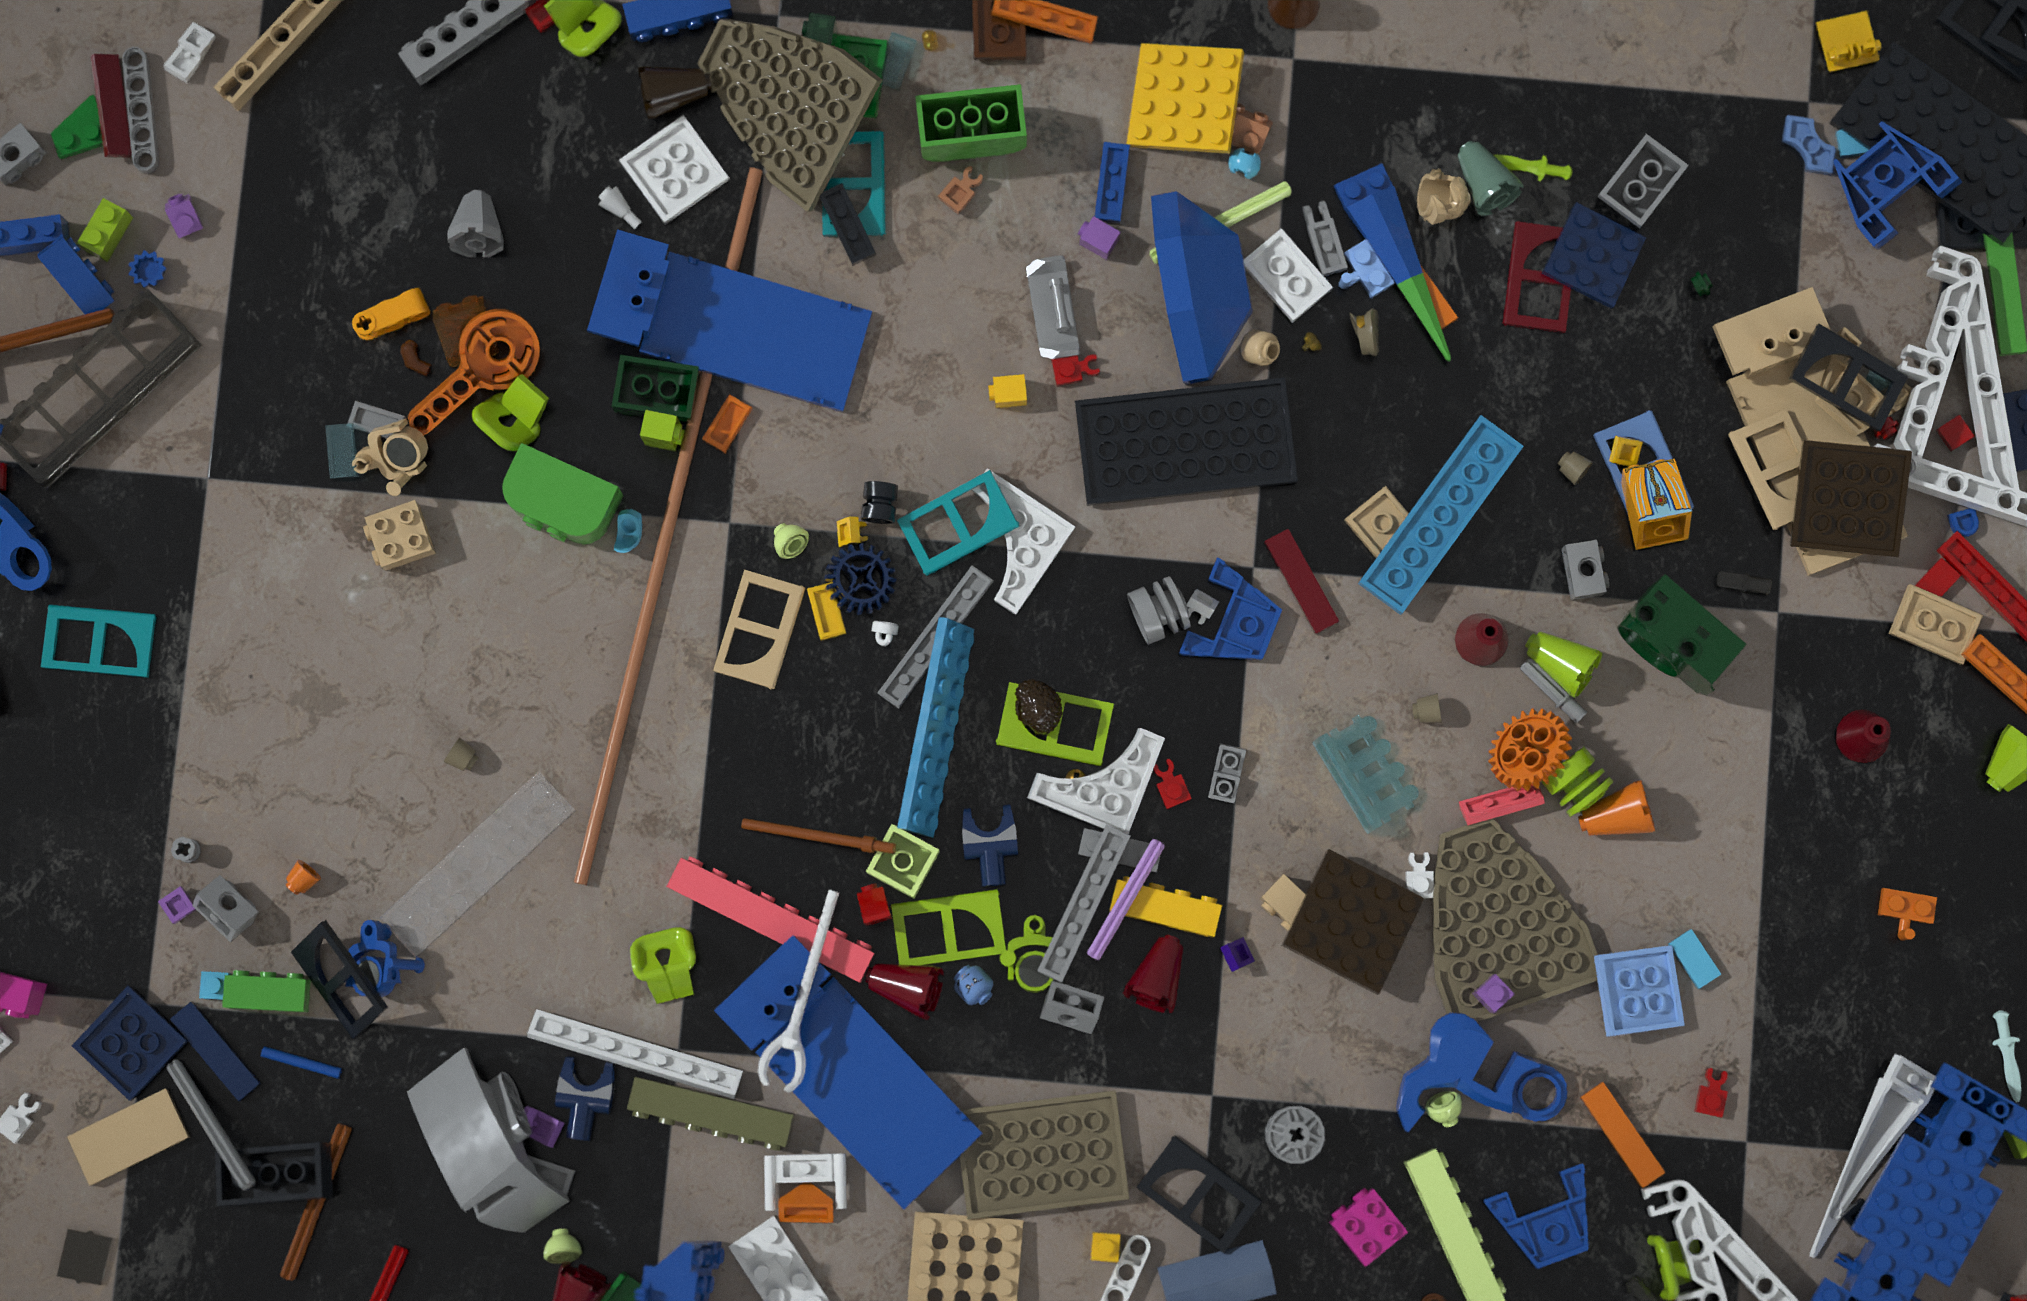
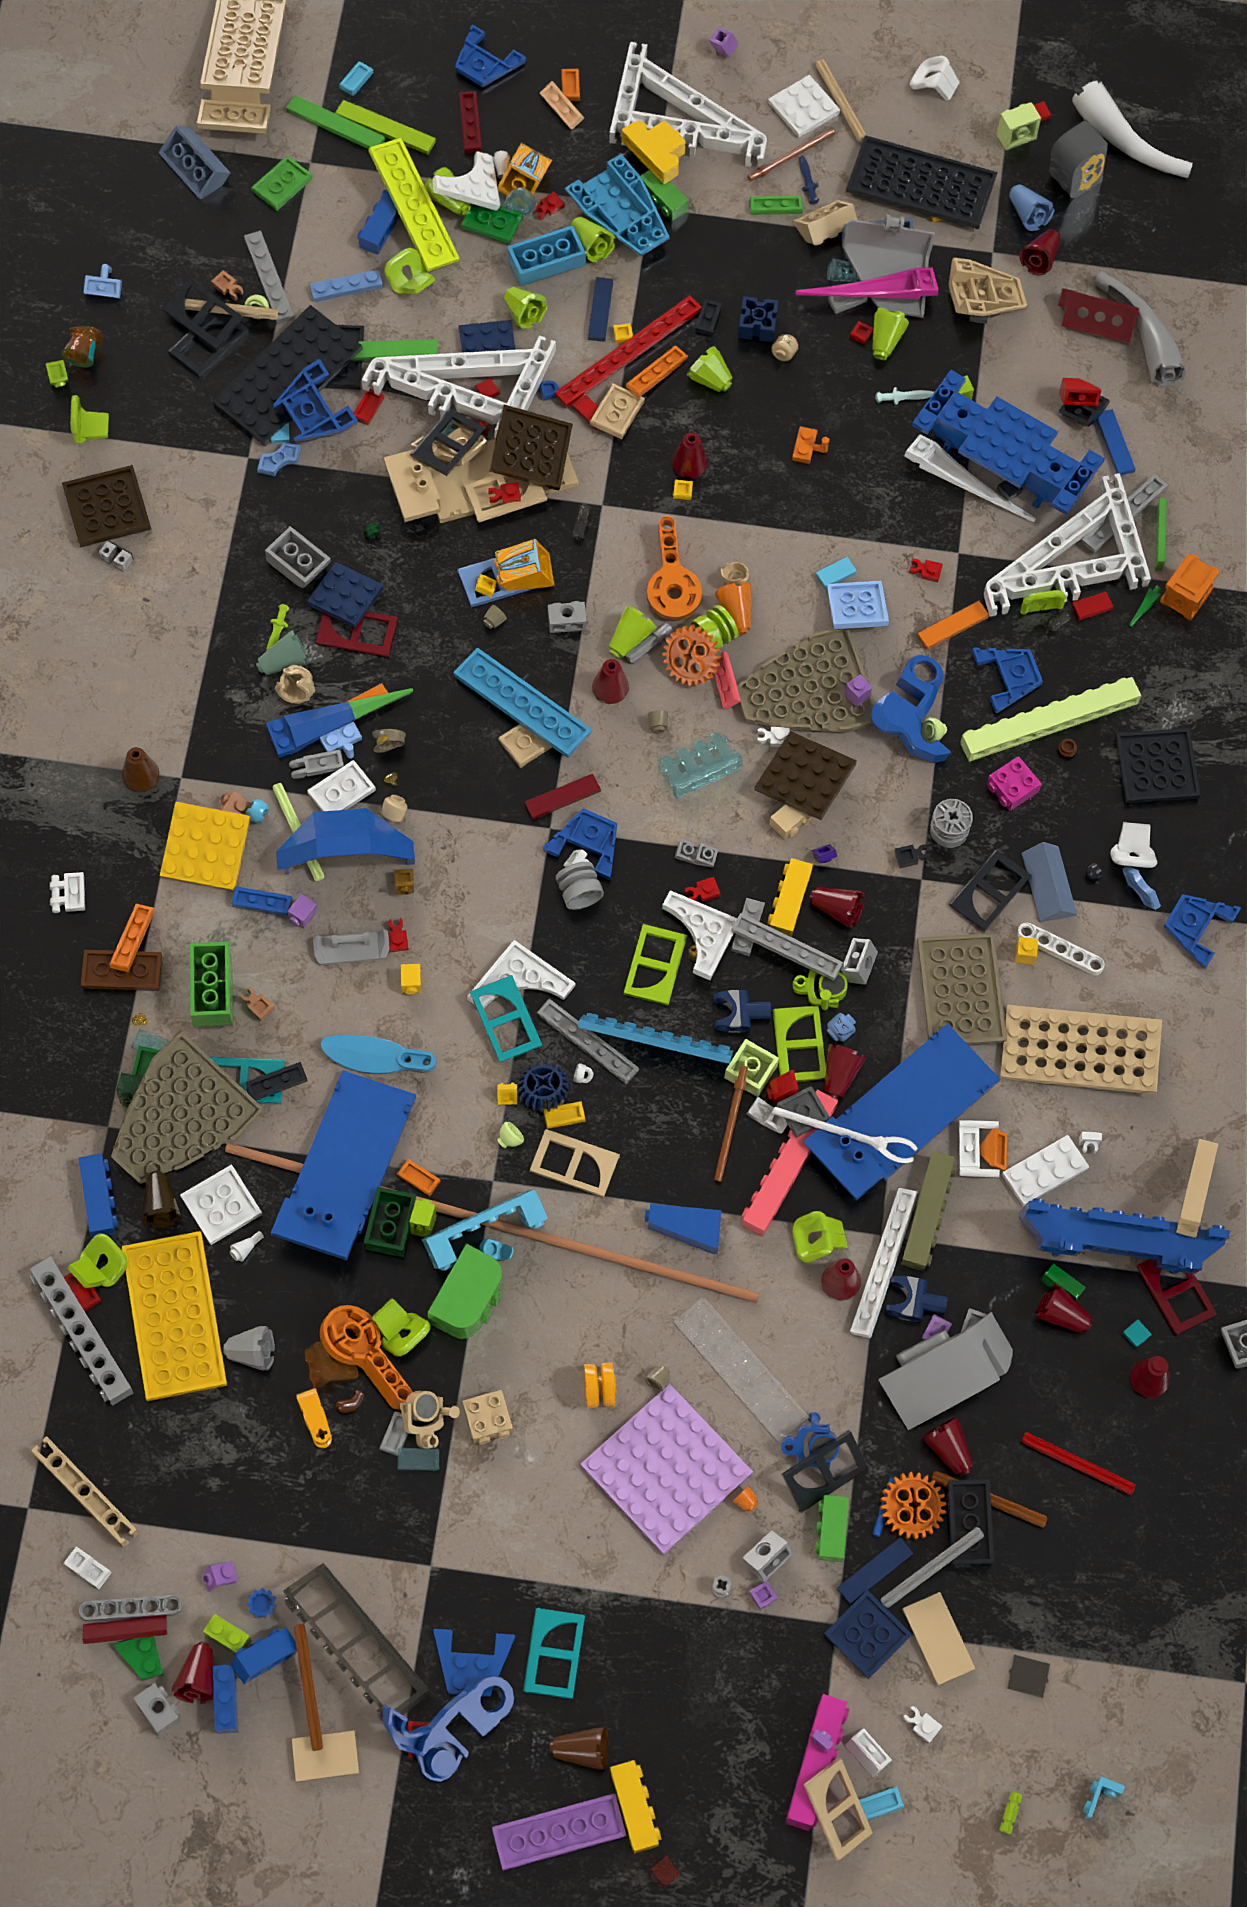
camera: 90 degrees left, 15 degrees down
medium azure plate [199,971,231,1000] -> none
yellowish green brick [544,1229,582,1264] -> none
black wheel [861,481,898,524] -> none
dark brown hair [1015,679,1063,735] -> none
black plate [1075,377,1298,506] -> none
lavender axle [1087,839,1164,960] -> none
dark green piece [1617,574,1747,696] -> none
yellow hinge [1816,11,1881,72] -> none
none -> yellow plate [122,1231,227,1401]
none -> dark red cone [171,1642,214,1704]
none -> dark azure plant [321,1035,437,1074]
none -> red tile [353,389,385,425]
none -> pearl gold bracket [394,869,414,895]
none -> medium azure plate [422,1189,548,1271]
none -> blue wing [434,1629,515,1698]
none -> red plate [488,482,521,504]
none -> lavender plate [580,1384,753,1555]
none -> light orange wheel [584,1362,617,1408]
none -> blue slope [644,1204,721,1254]
none -> orange beam [647,516,702,620]
none -> yellow tile [673,480,693,500]
none -> tan hair [720,562,749,586]
none -> white slope [746,1097,788,1134]
none -> dark grey tile [777,1086,830,1138]
none -> dark red cone [821,1258,861,1301]
none -> orange gear [879,1472,946,1540]
none -> black plate [894,844,930,868]
none -> dark red cone [922,1417,973,1476]

